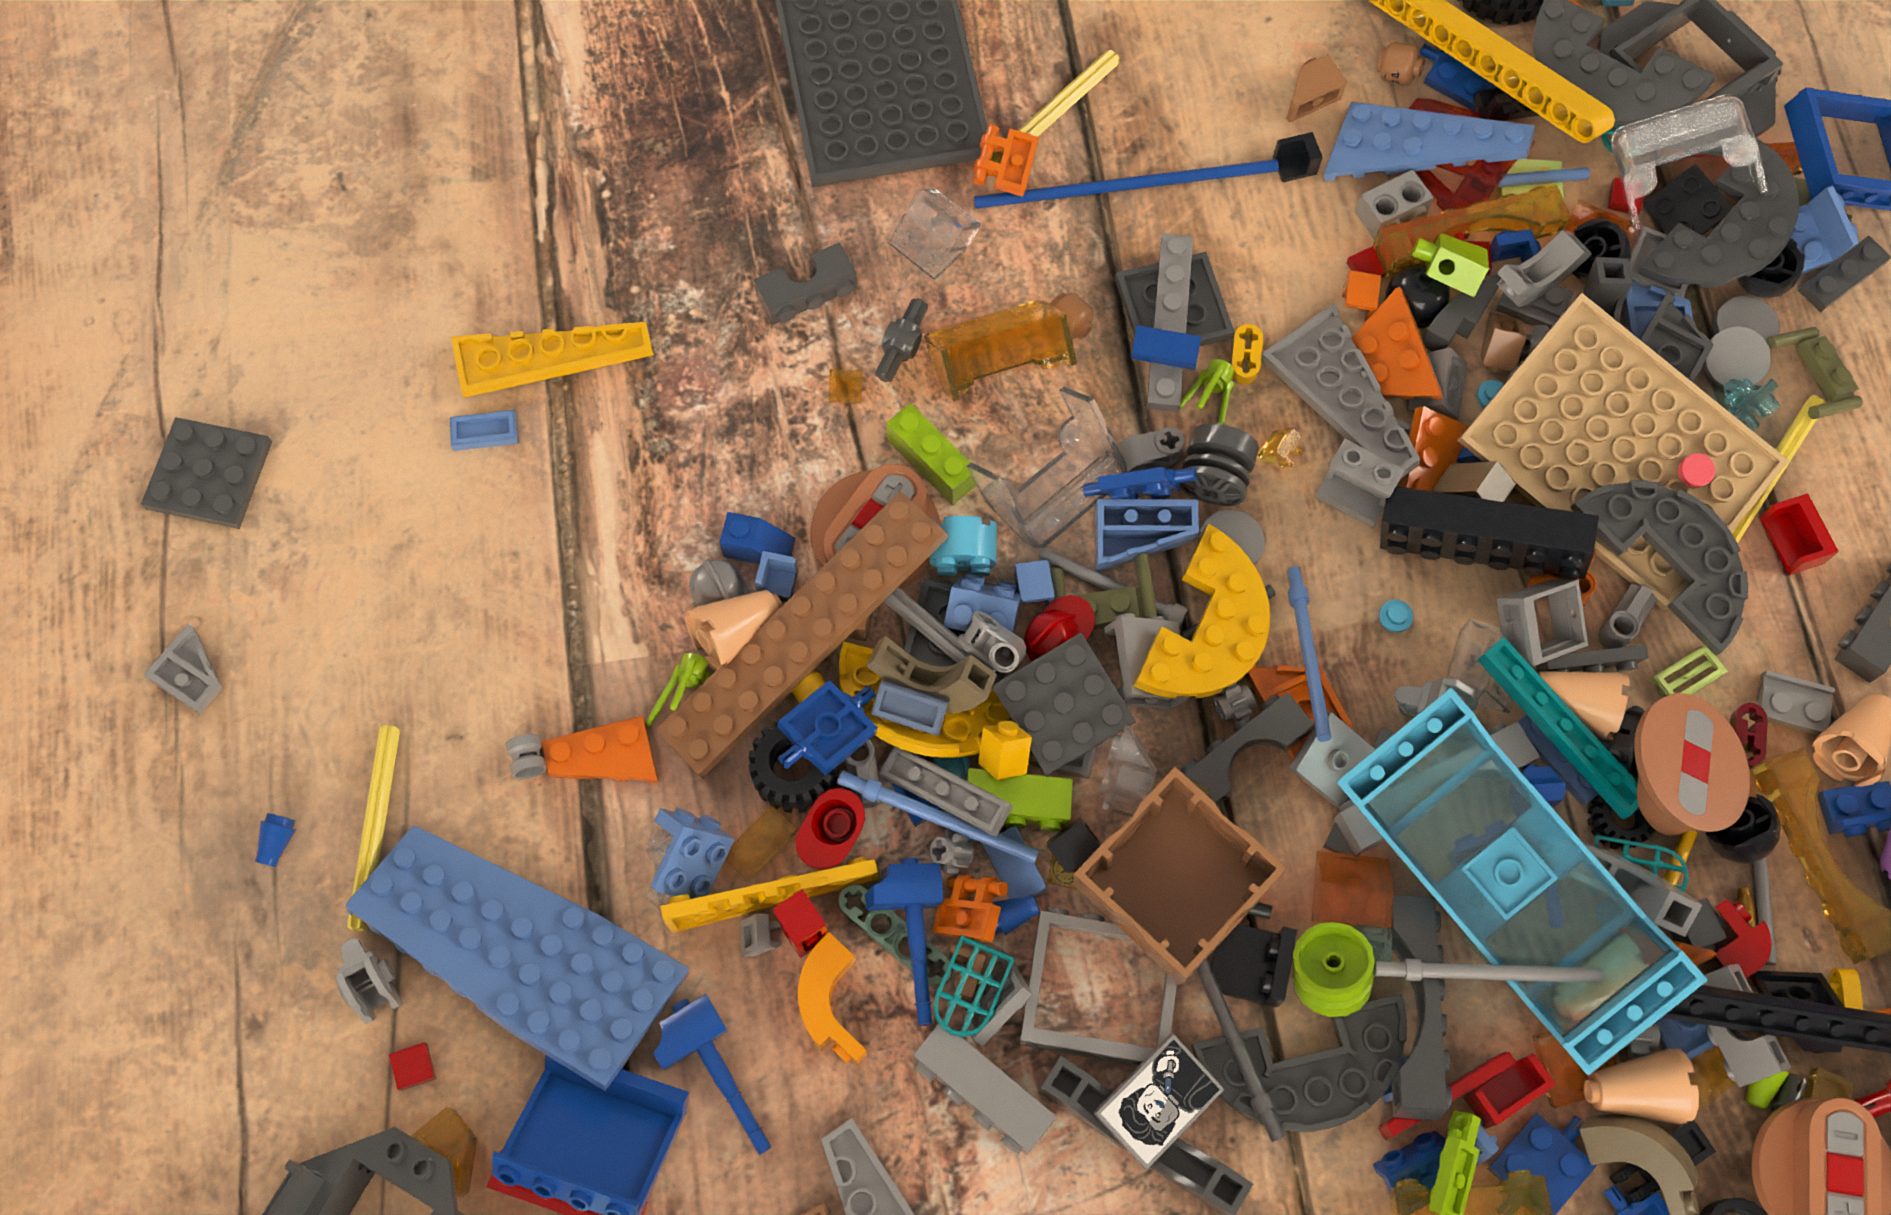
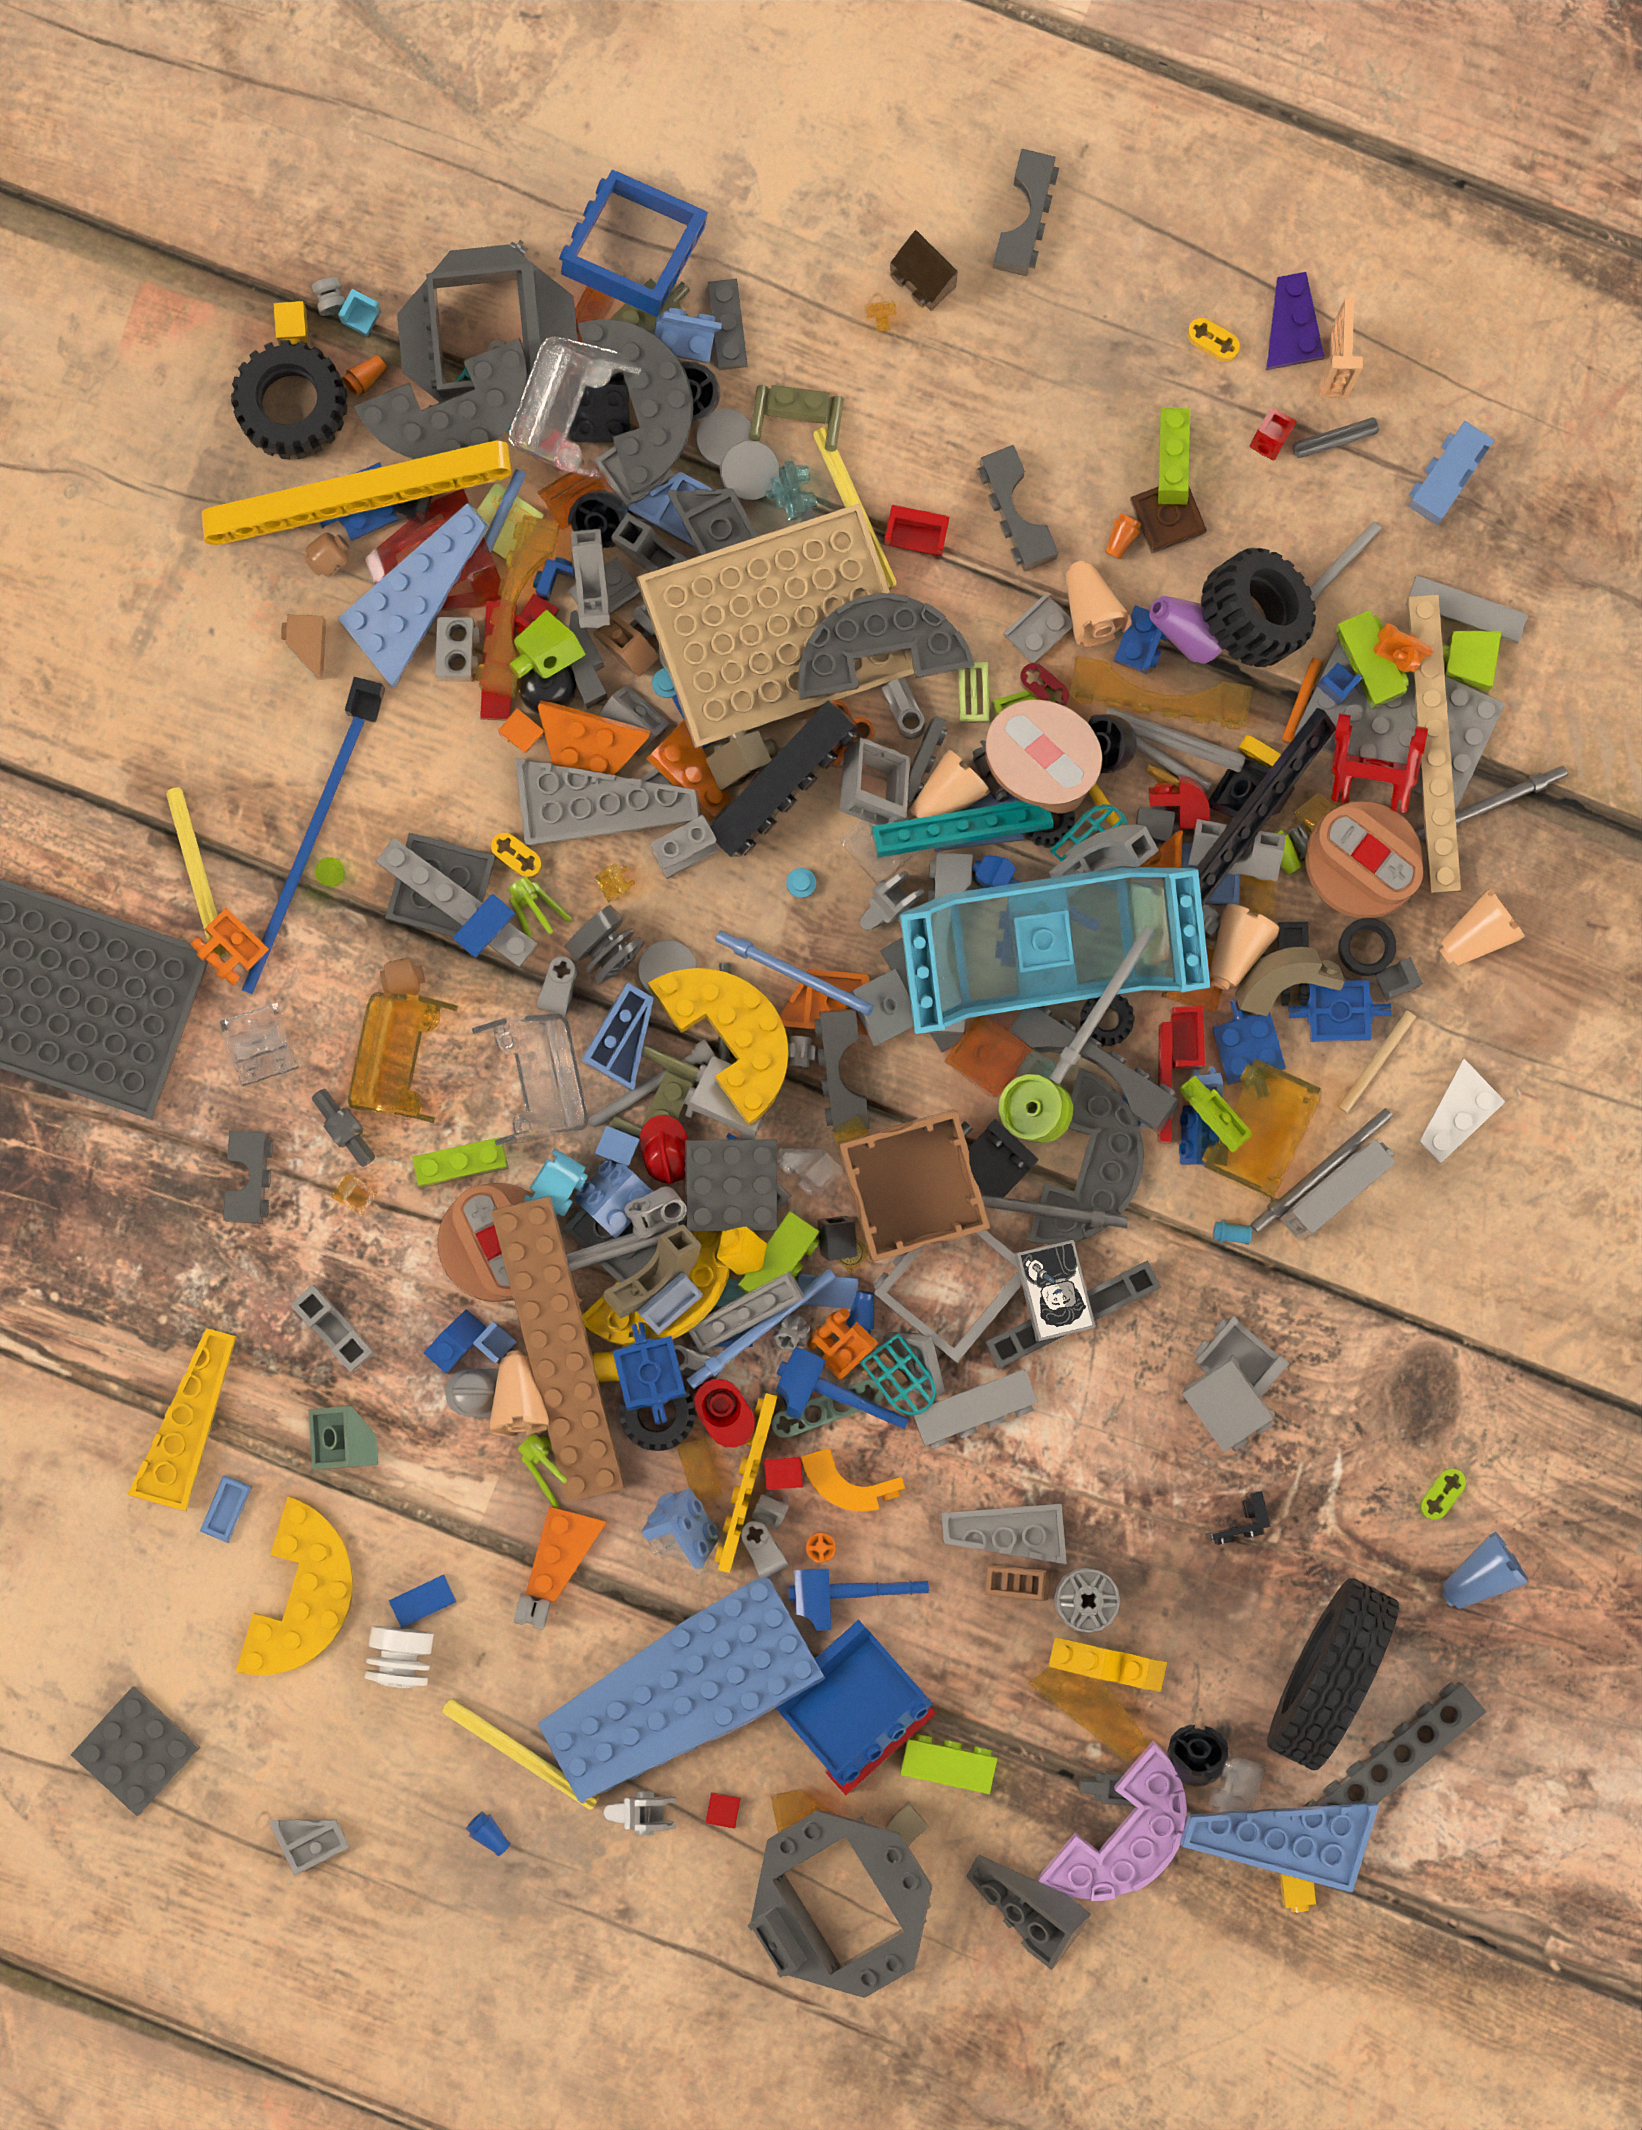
camera: 60 degrees left, 15 degrees up
blue plate [1083,467,1197,499] -> none
coral tile [1677,453,1715,488] -> none
none -> yellow plate [236,1496,353,1675]
none -> light grey arch [290,1285,376,1373]
none -> sand green slope [308,1406,378,1470]
none -> clear neon green tile [315,857,345,888]
none -> white wheel [364,1626,434,1688]
none -> blue tile [389,1574,457,1628]
none -> light grey piece [741,1520,789,1580]
none -> orange wheel [806,1532,836,1563]
none -> black tyre [1080,994,1135,1046]
none -> light grey axle [1106,707,1245,772]

